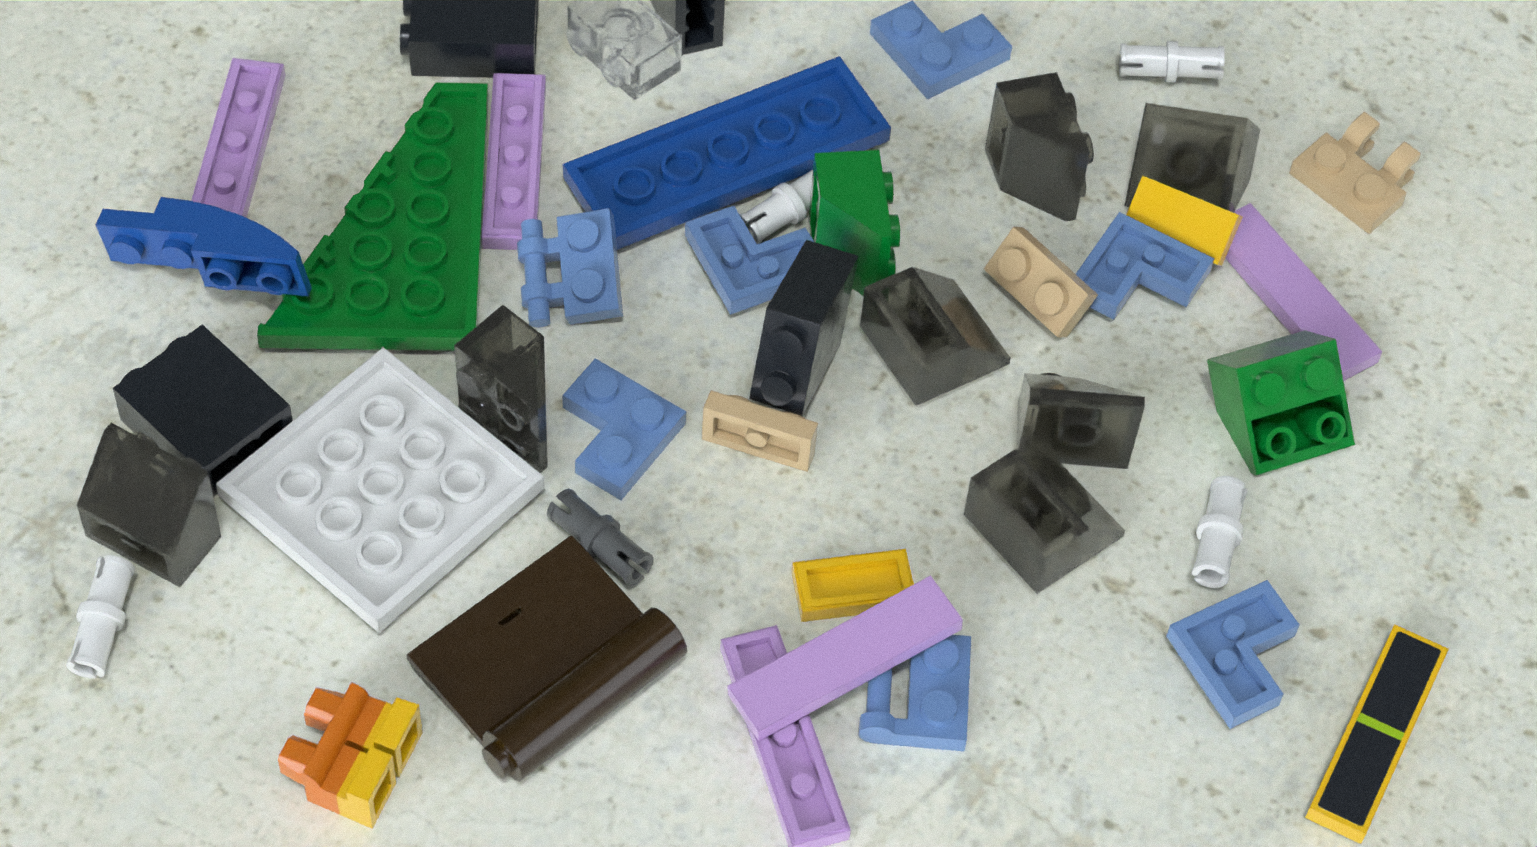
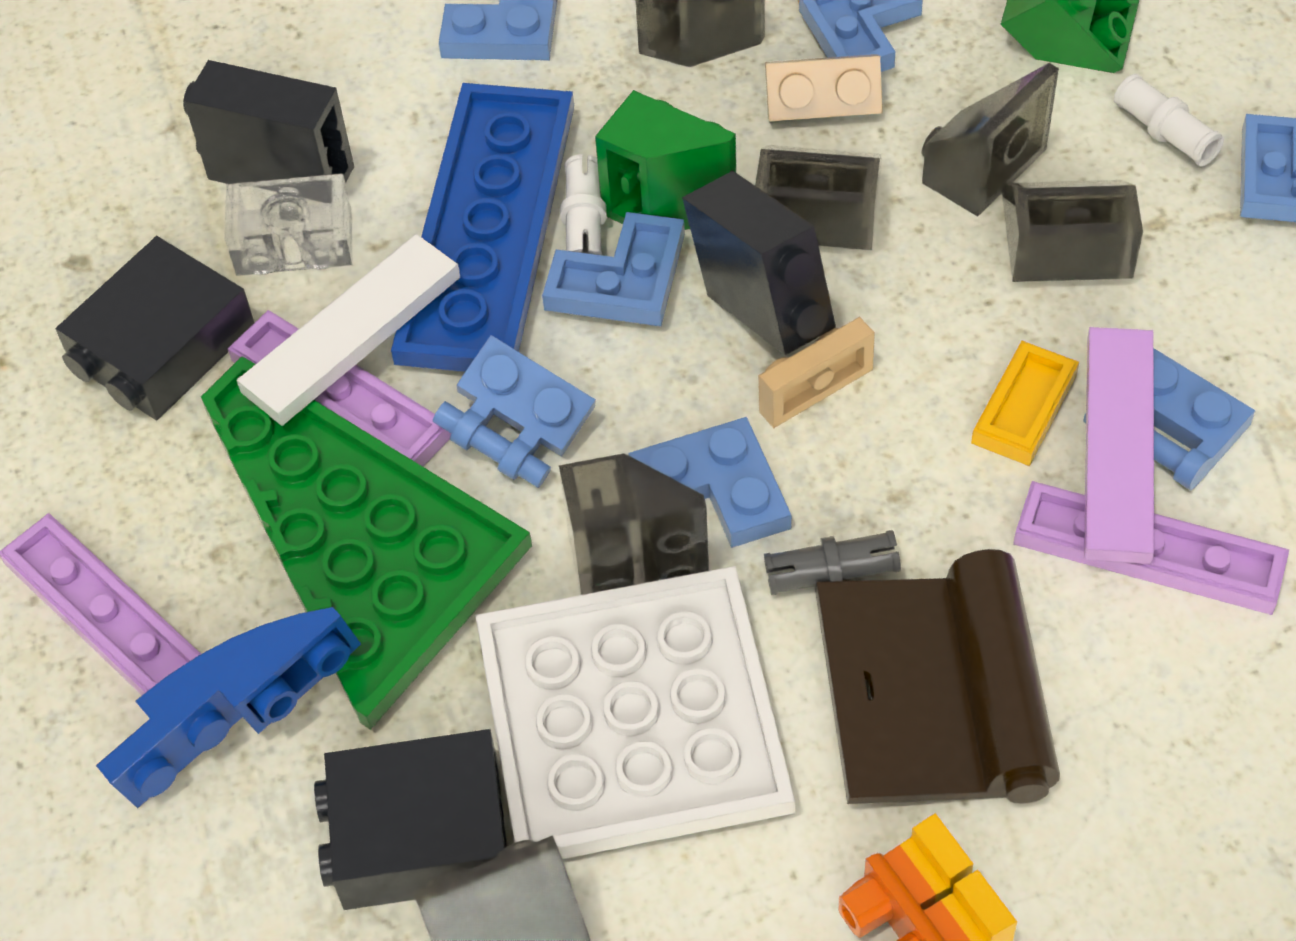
camera: 45 degrees left, 0 degrees up
none -> white tile [237,234,460,426]

